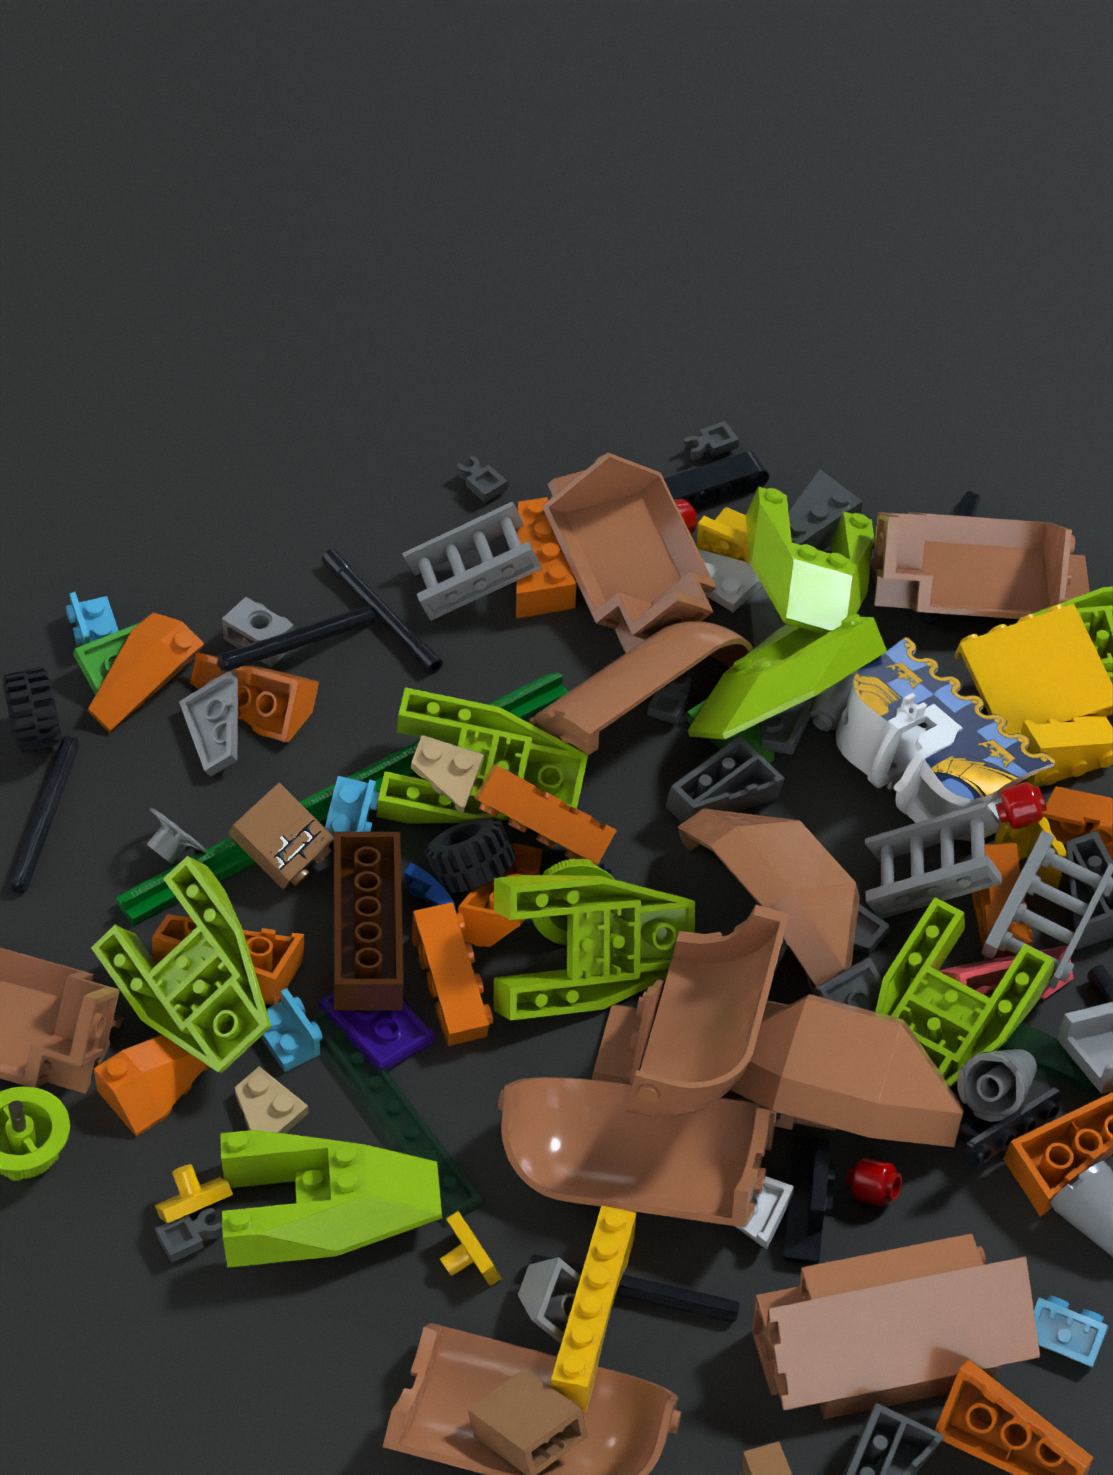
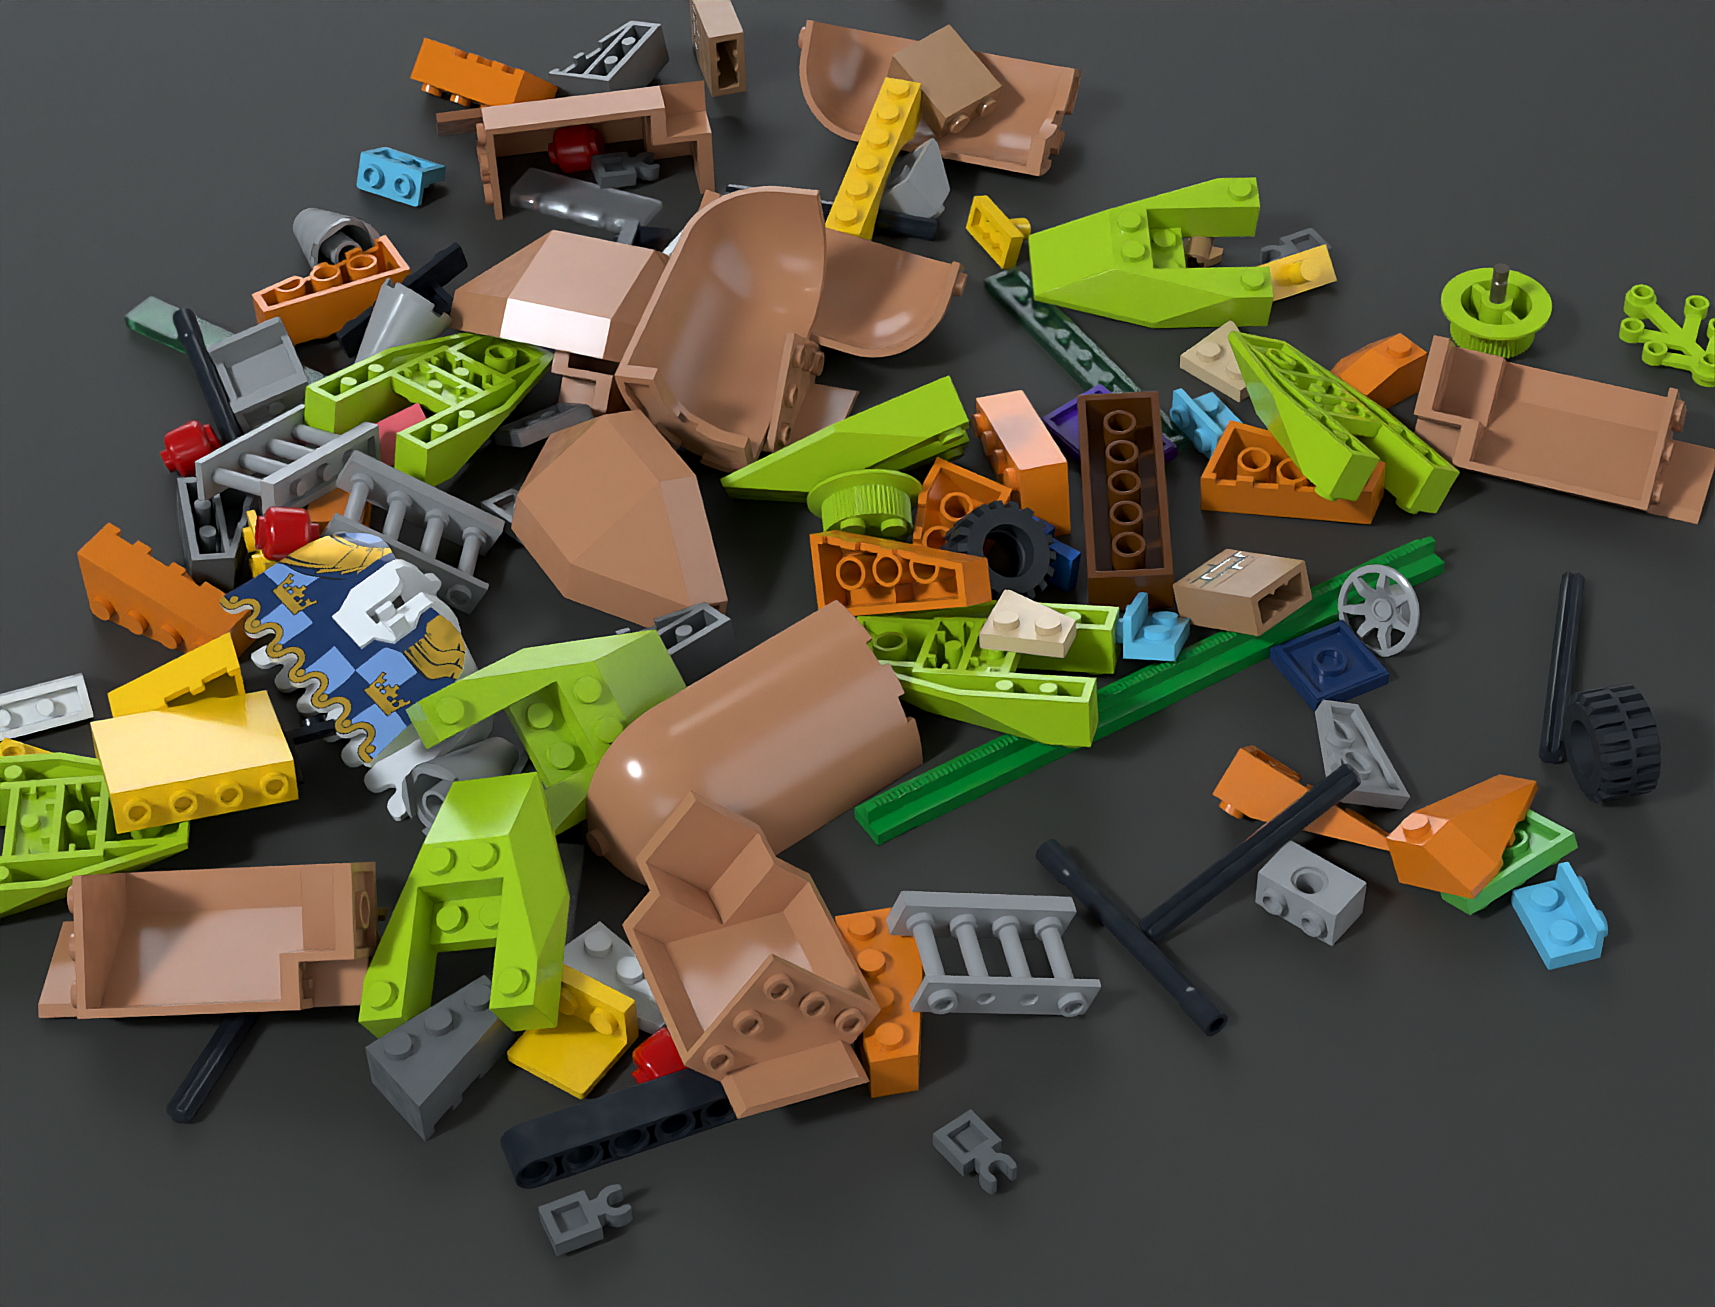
camera: 175 degrees left, 5 degrees down
none -> dark blue tile [1269,620,1390,712]

